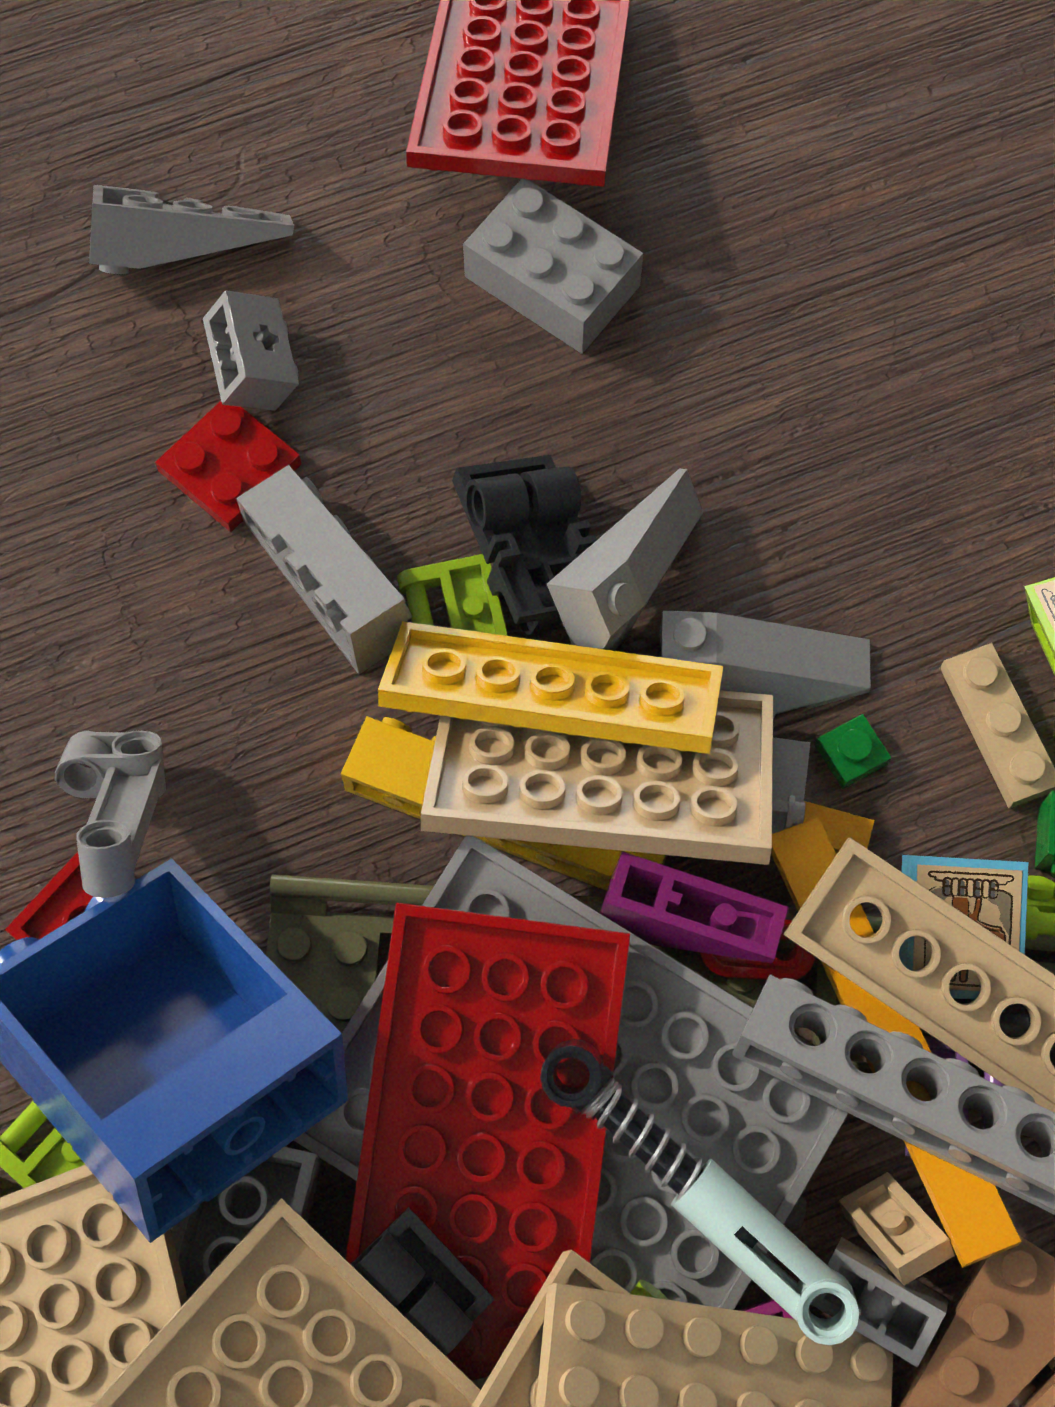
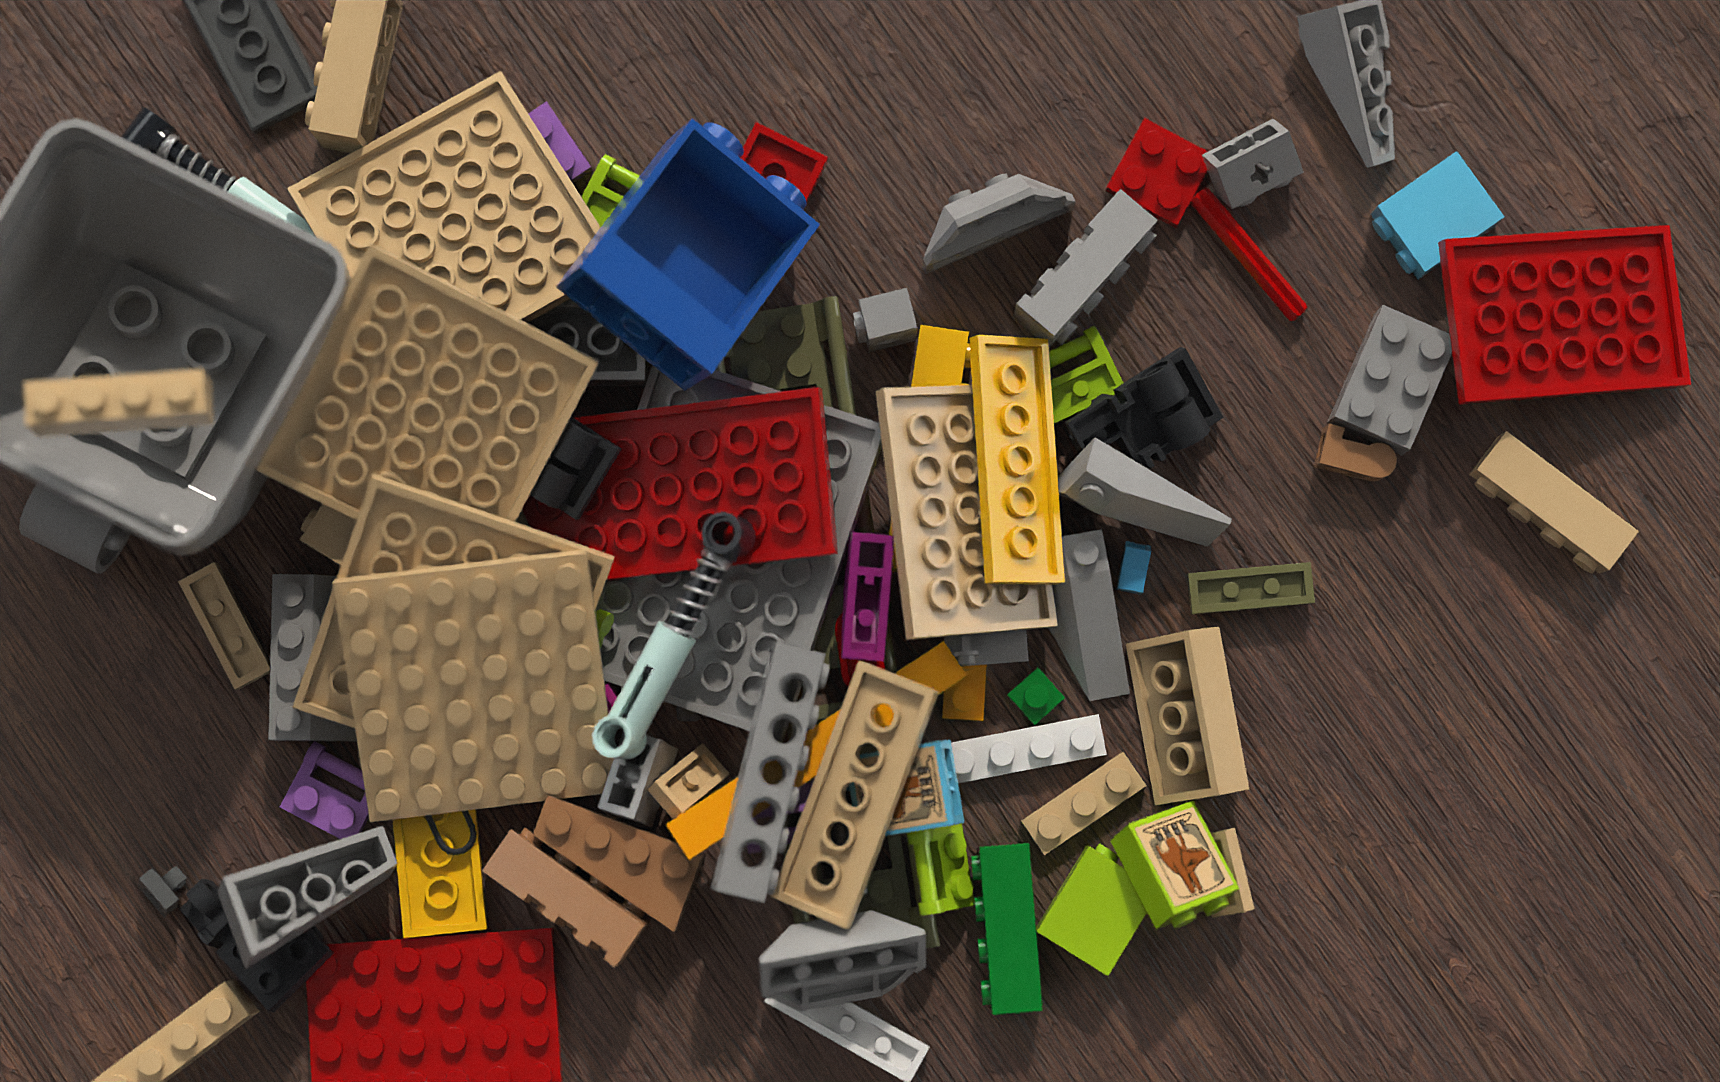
camera: 80 degrees right, 15 degrees up
light grey piece [54,730,166,898] -> none
none -> light grey brick [853,288,917,352]
none -> light grey wedge [923,173,1076,274]
none -> white plate [951,714,1107,783]
none -> dark azure piece [1116,541,1151,595]
none -> tan slope [1126,627,1249,805]
none -> olive plate [1186,562,1315,615]
none -> red axle [1191,188,1307,321]
none -> medium nougat leg [1314,424,1397,481]
none -> medium azure brick [1371,151,1505,279]
none -> tan brick [1469,431,1639,574]

